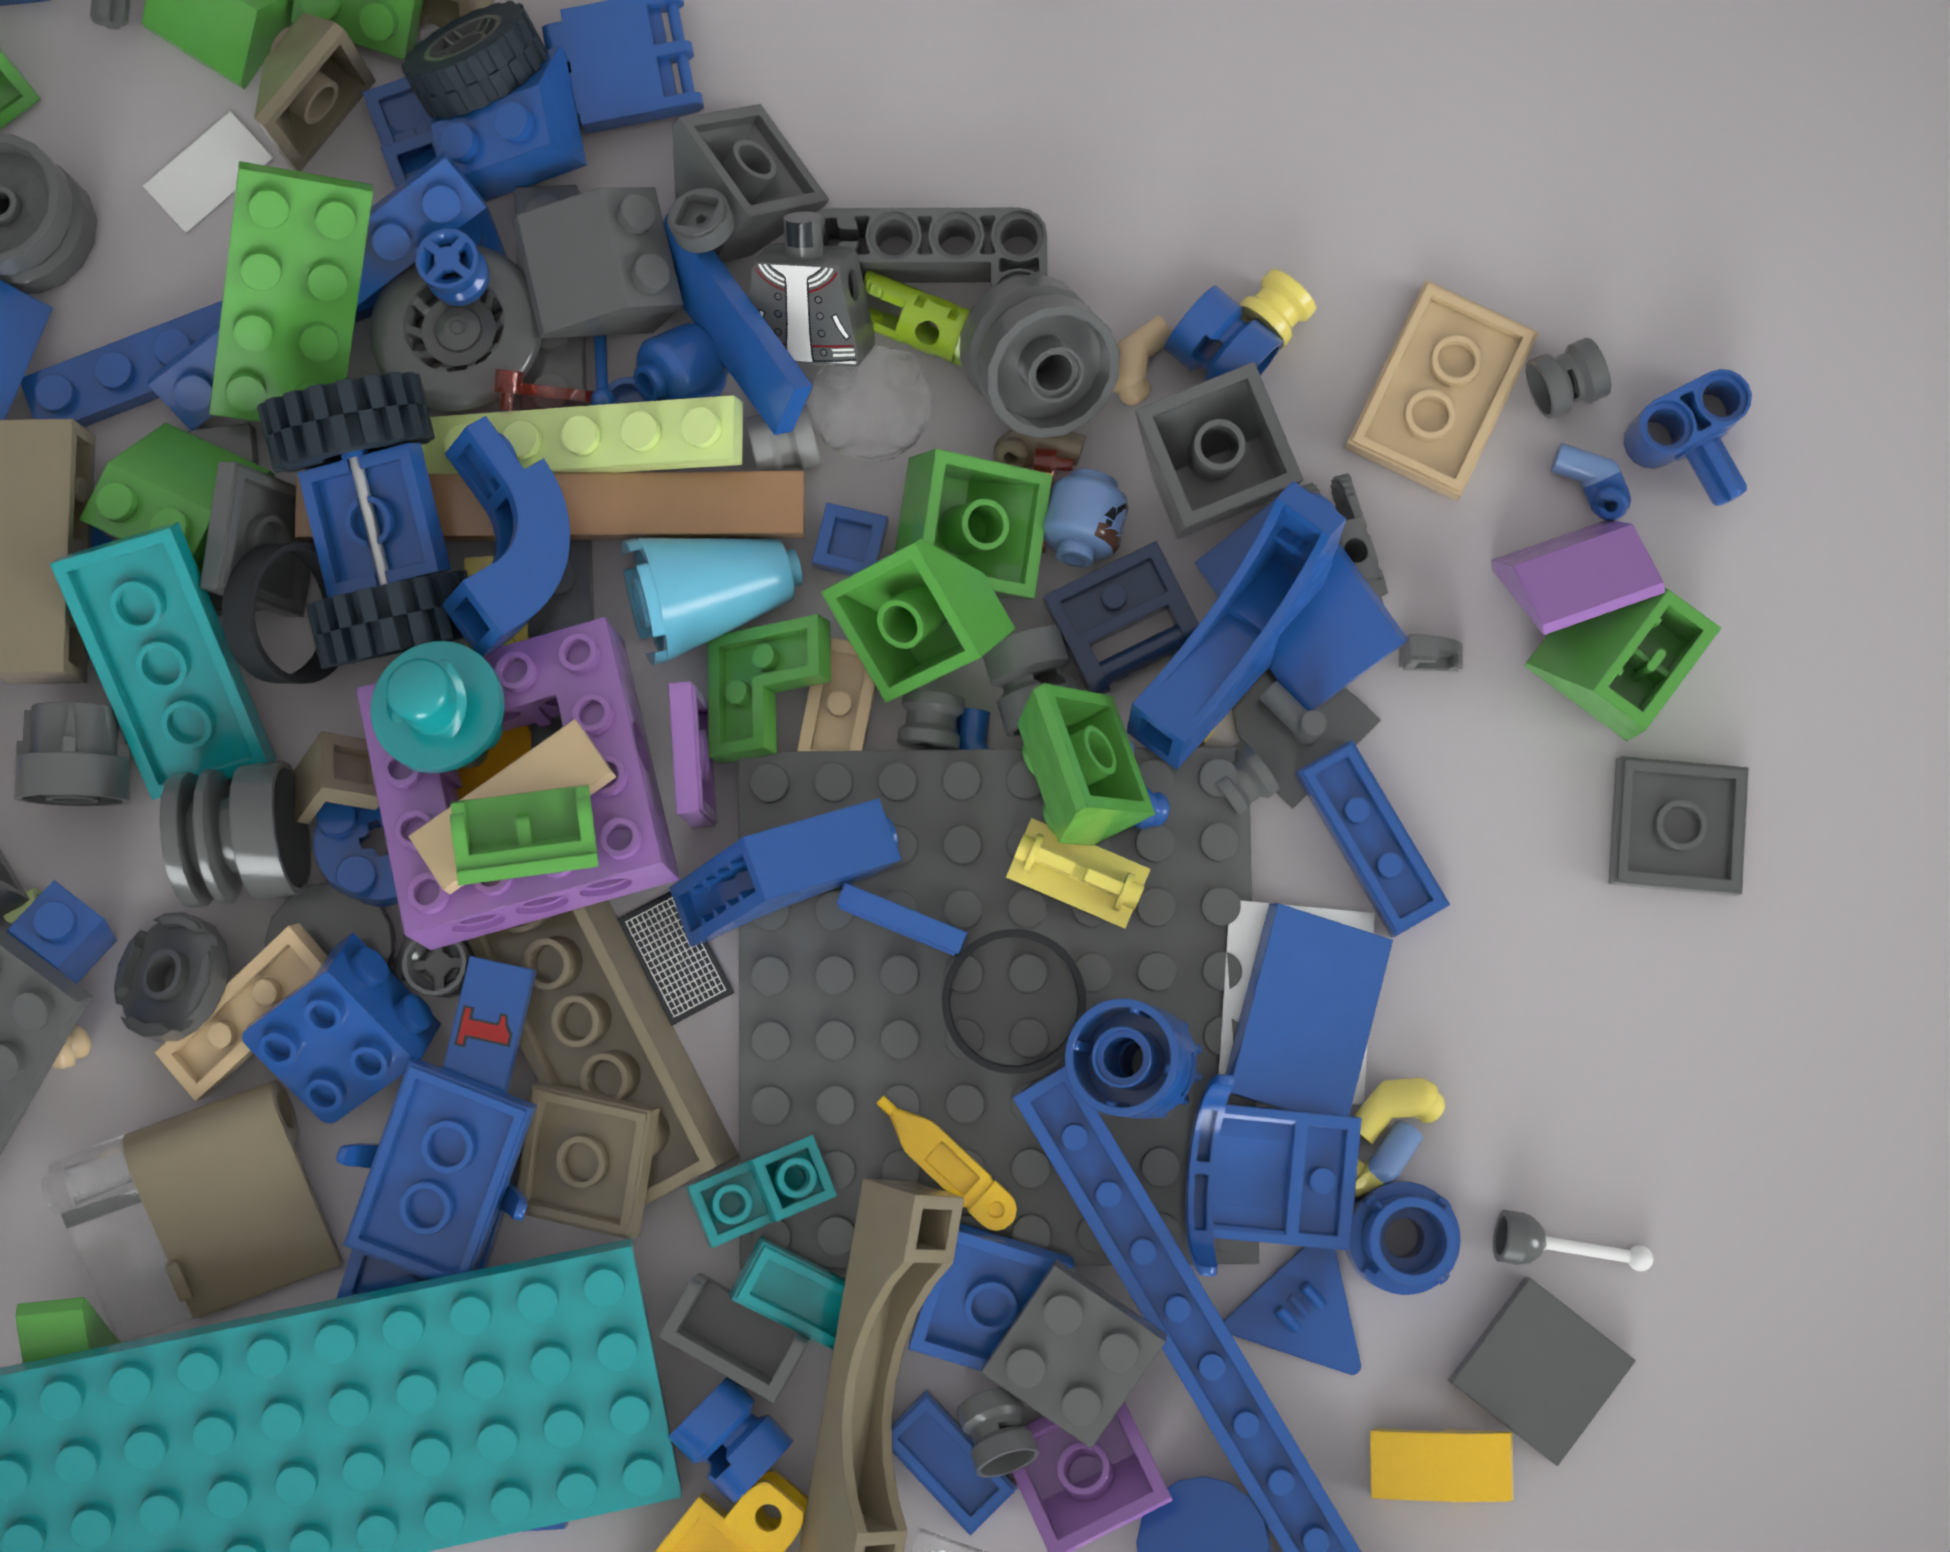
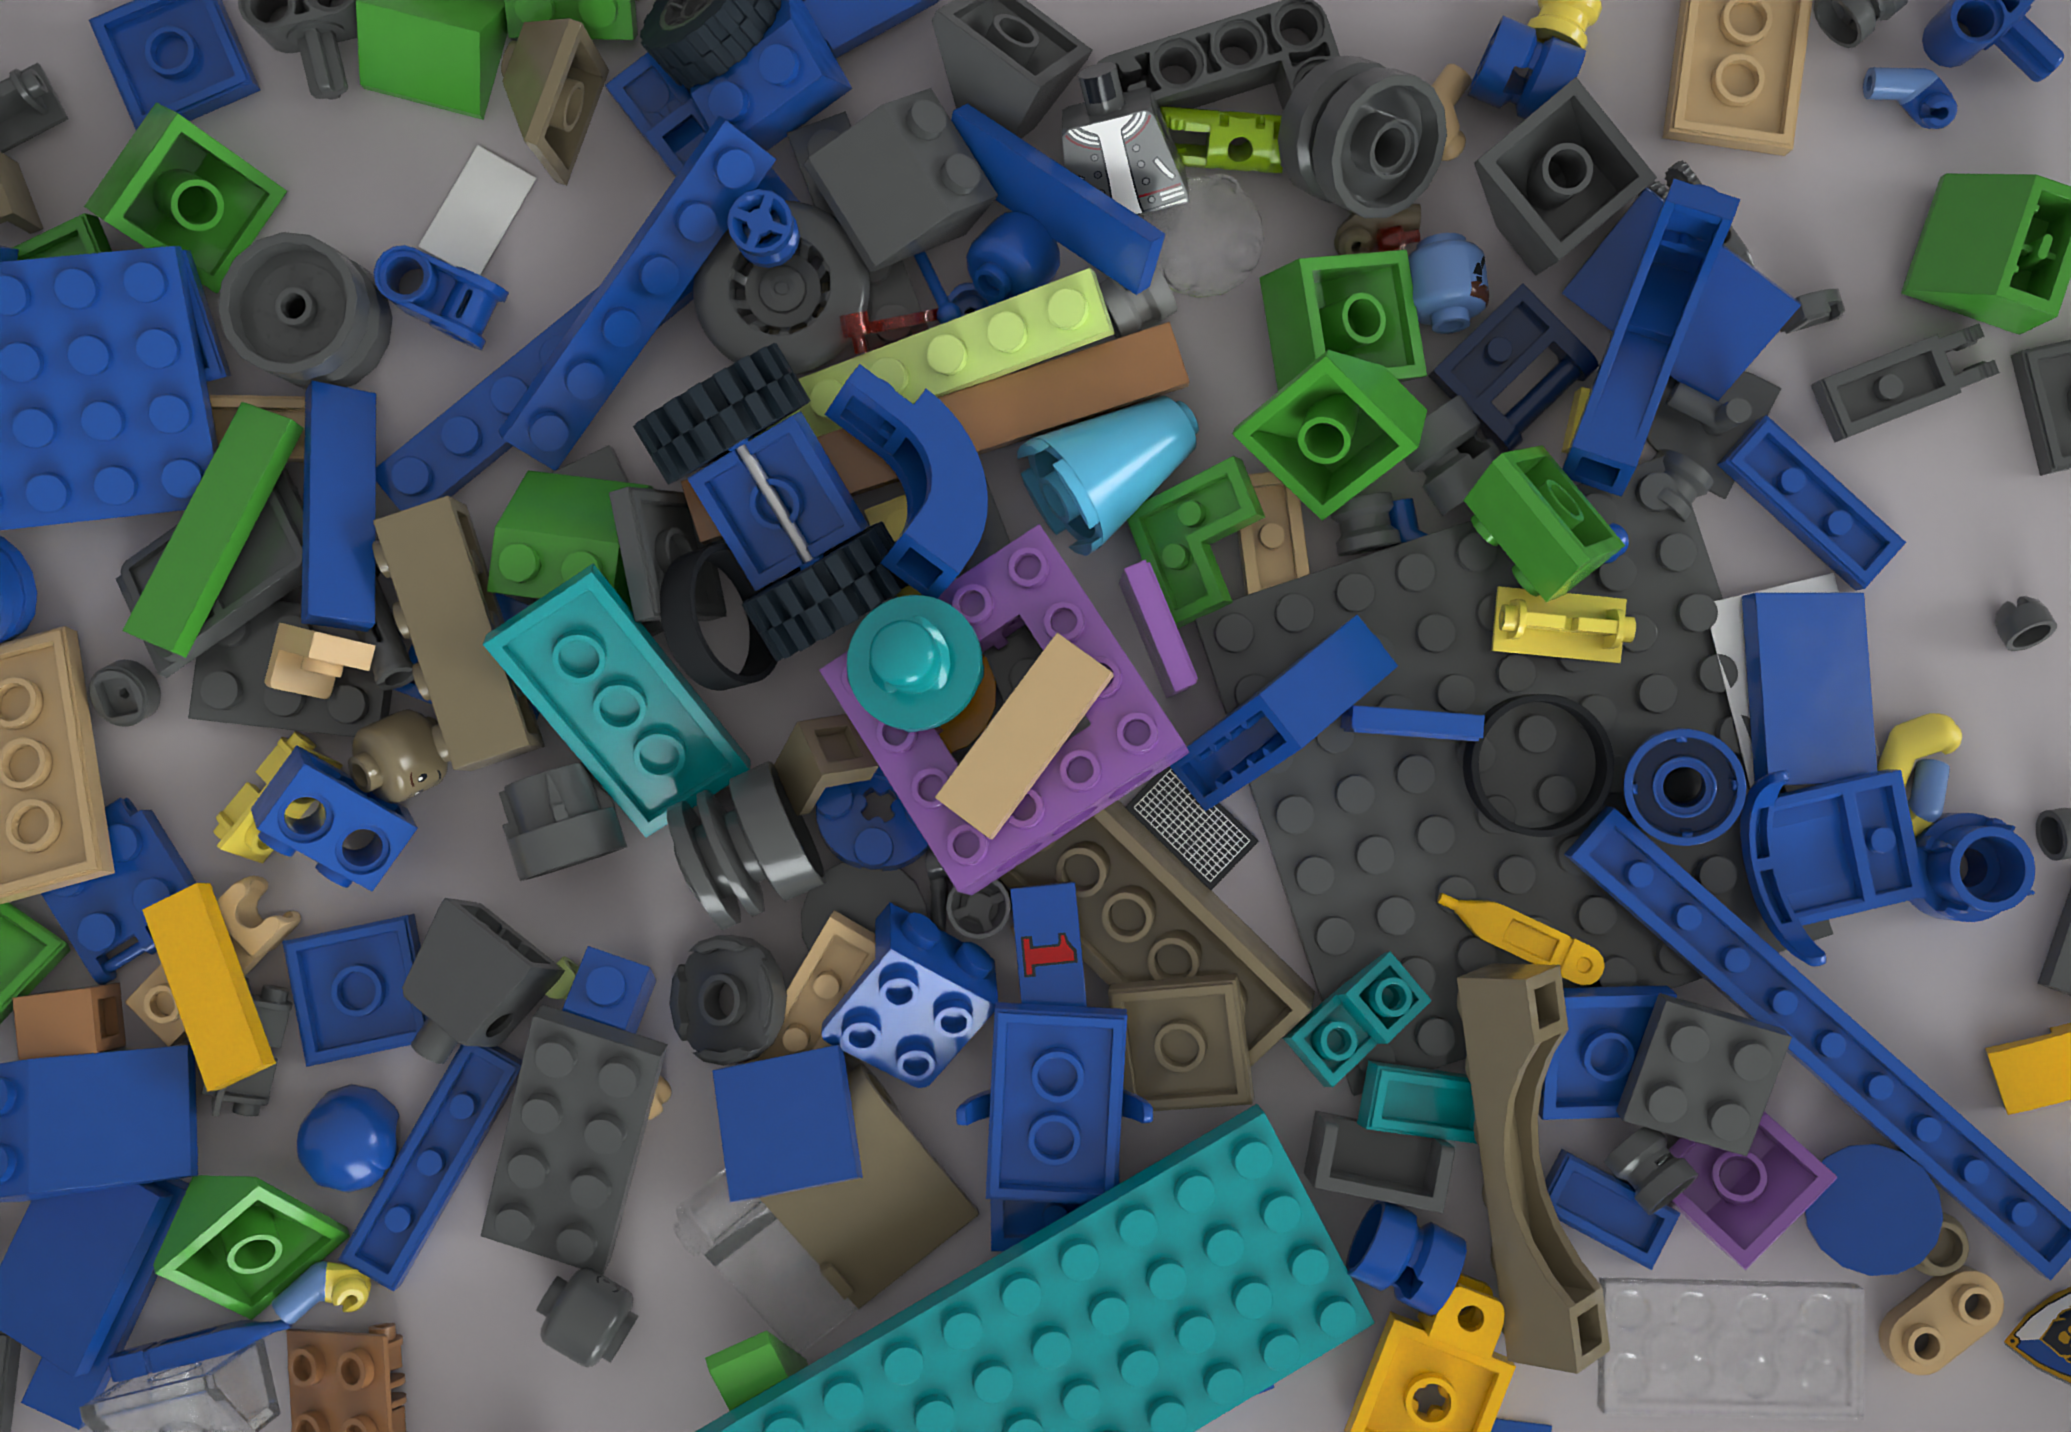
camera: 25 degrees left, 5 degrees up
bright green plate [209,161,373,422] -> none
bright green hinge [450,784,599,886] -> none
dark grey tile [667,188,735,253] -> none
blue plate [812,502,889,576] -> none
blue piece [1223,1247,1361,1375] -> none
medium lavender slope [1491,520,1665,635] -> none
none -> blue piece [373,245,509,350]
none -> blue tile [712,1045,863,1203]
none -> dark grey hinge [1811,323,2000,443]
none -> dark grey hinge [1995,596,2057,651]

